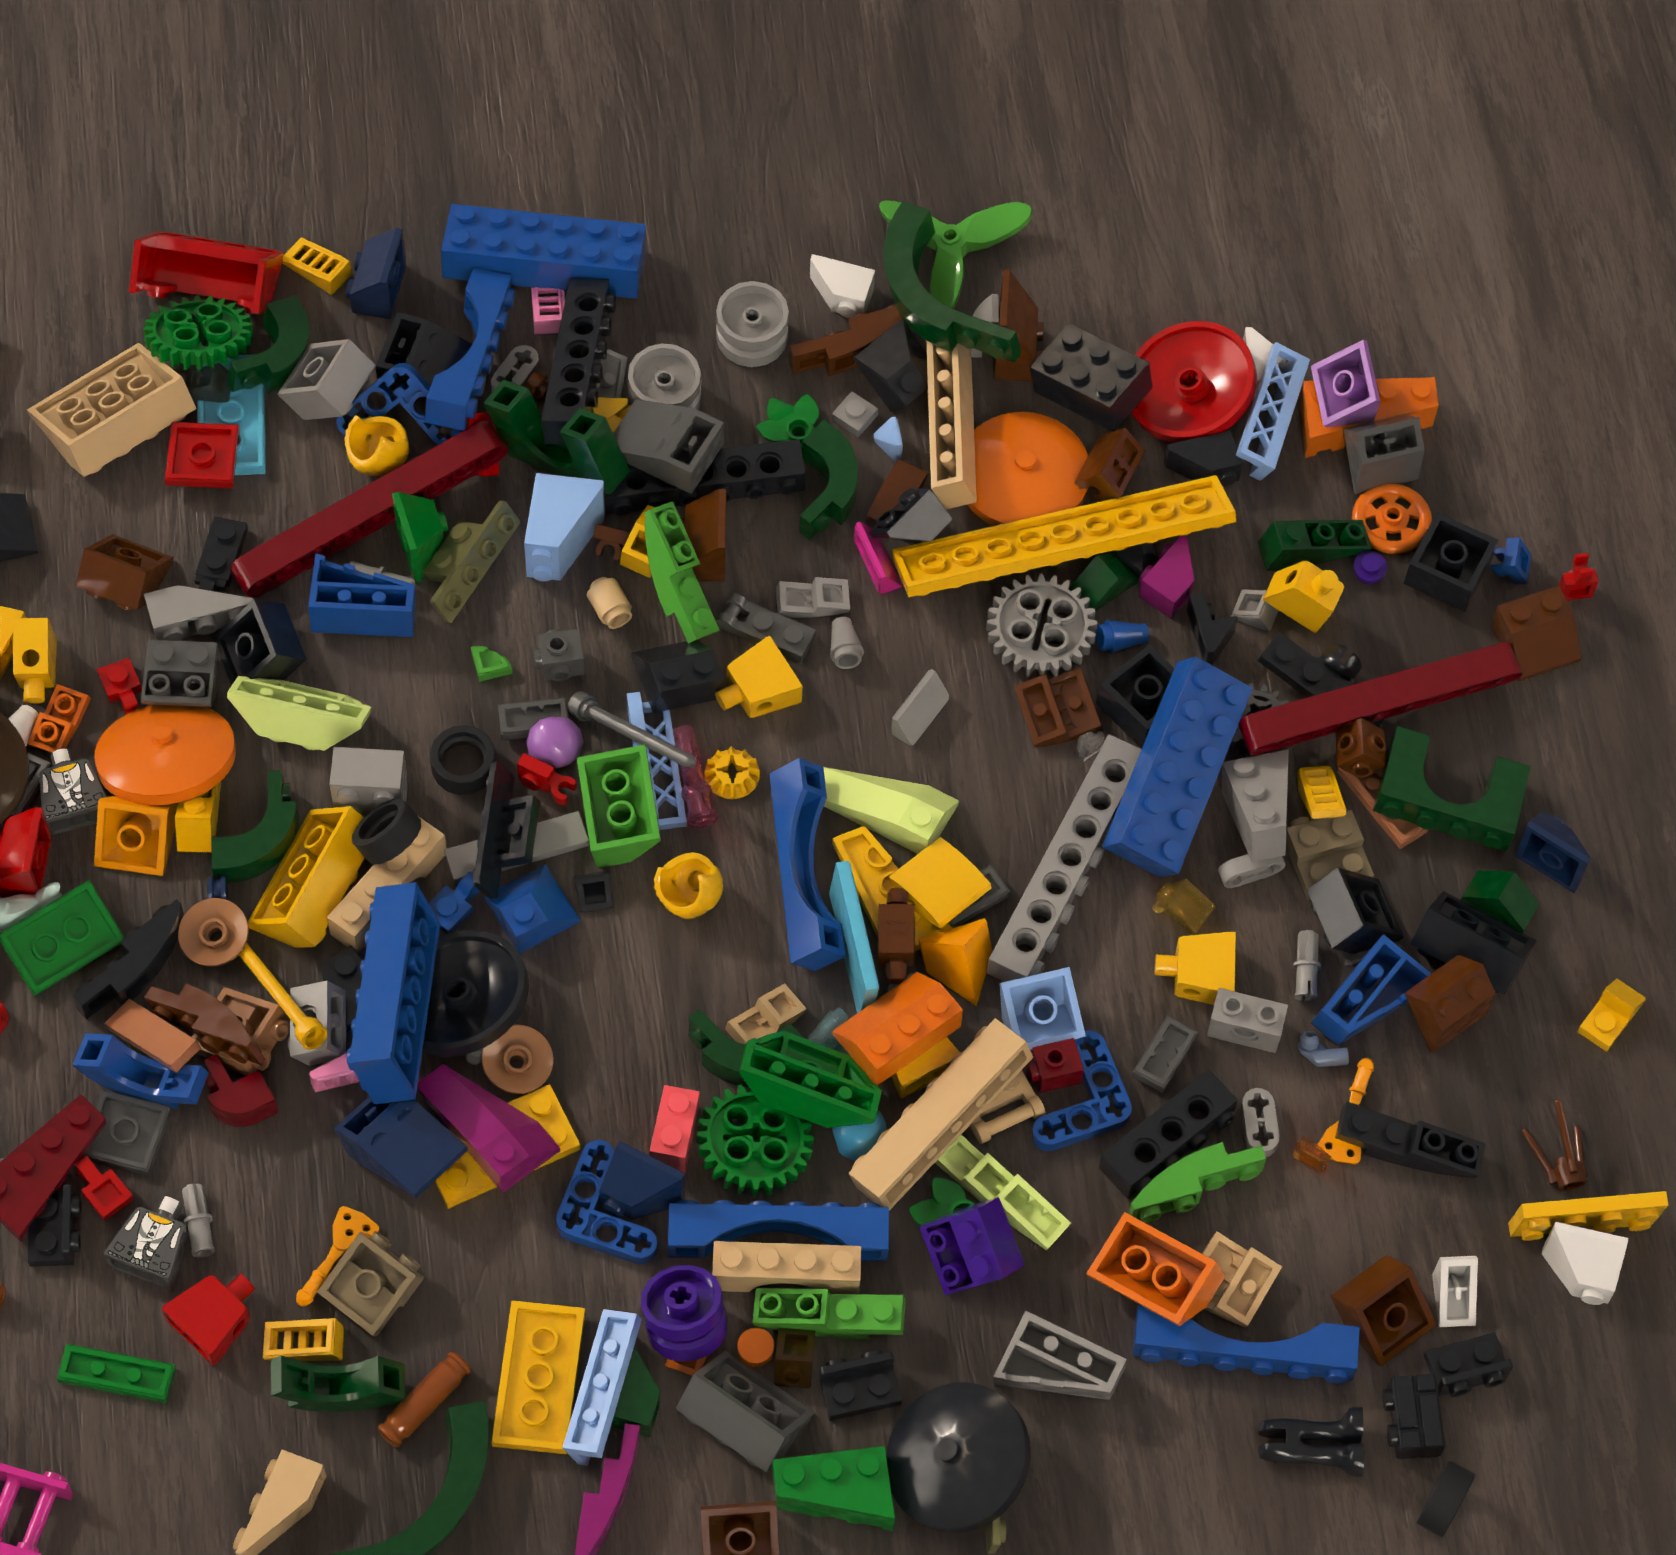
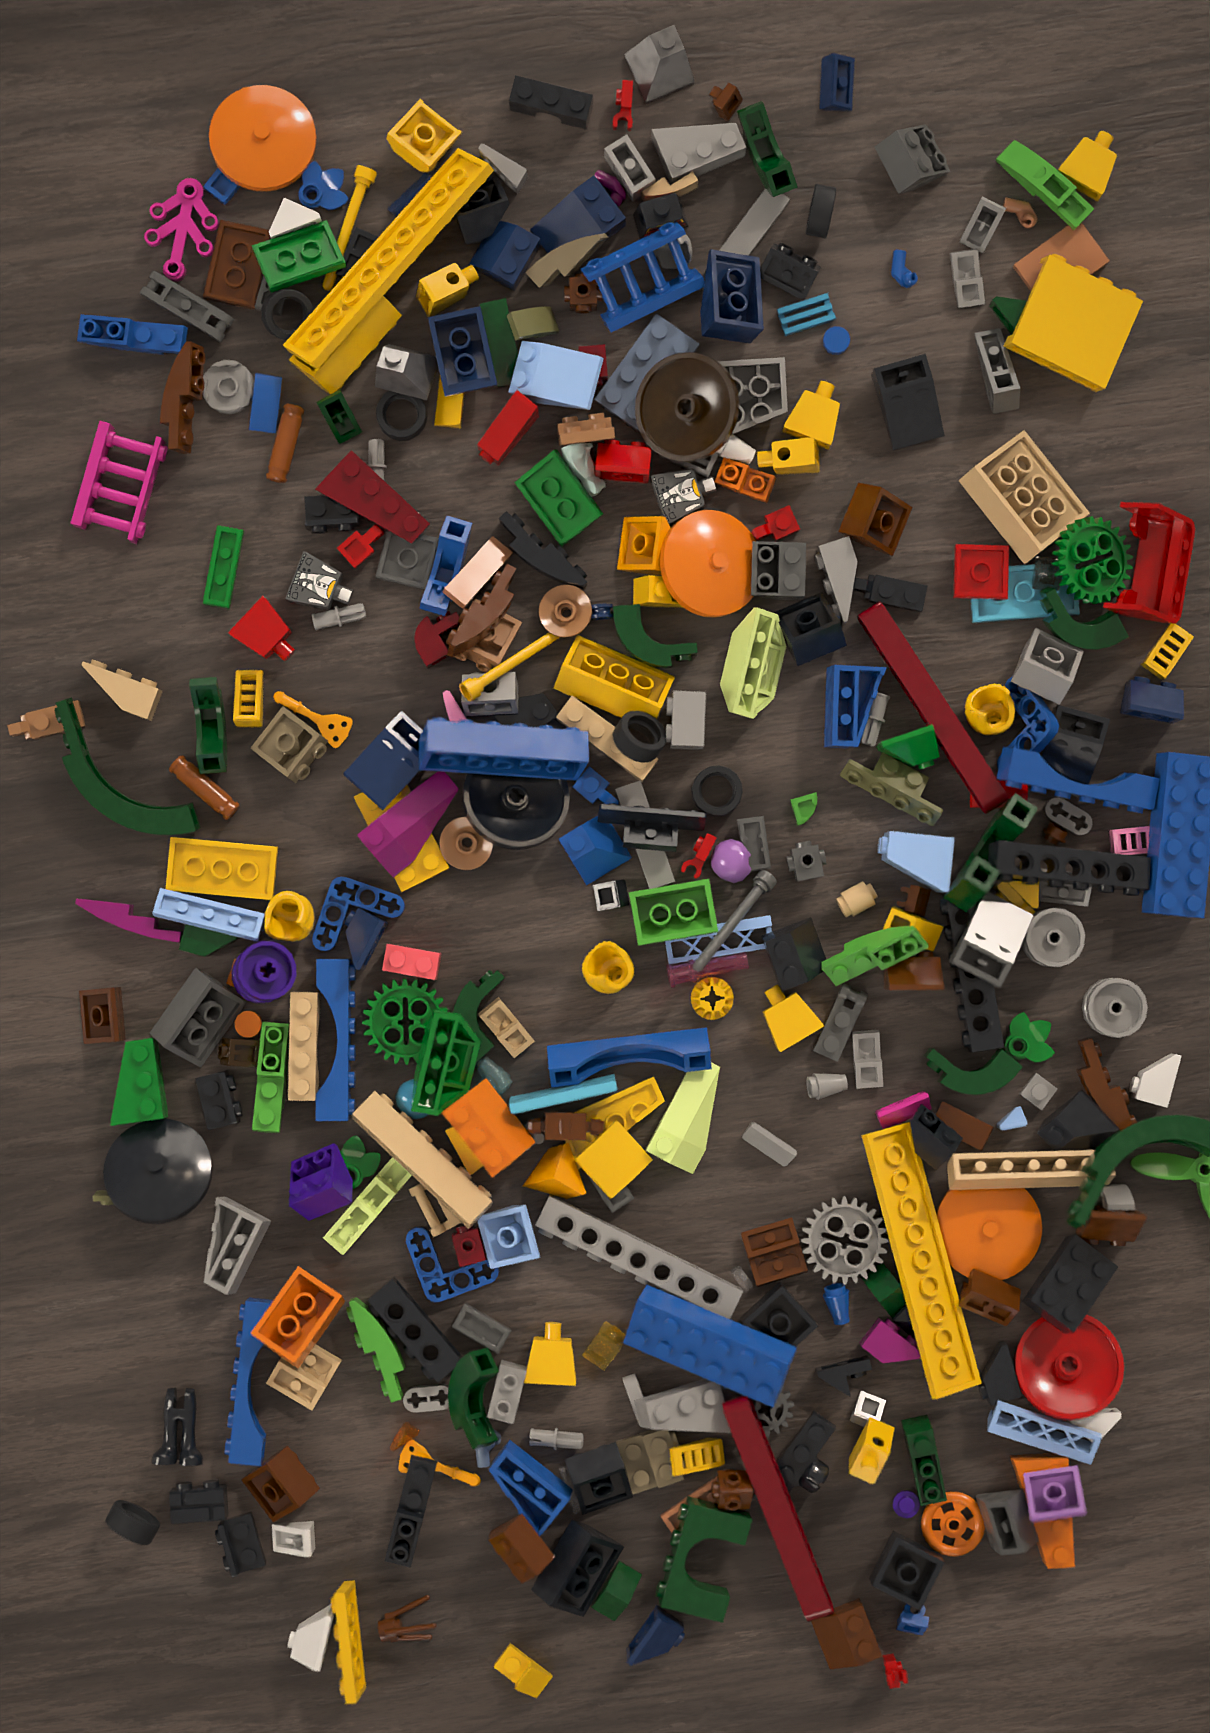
camera: 90 degrees right, 25 degrees up
none -> yellow piece [264,891,314,941]
none -> dark green arch [448,1348,499,1450]

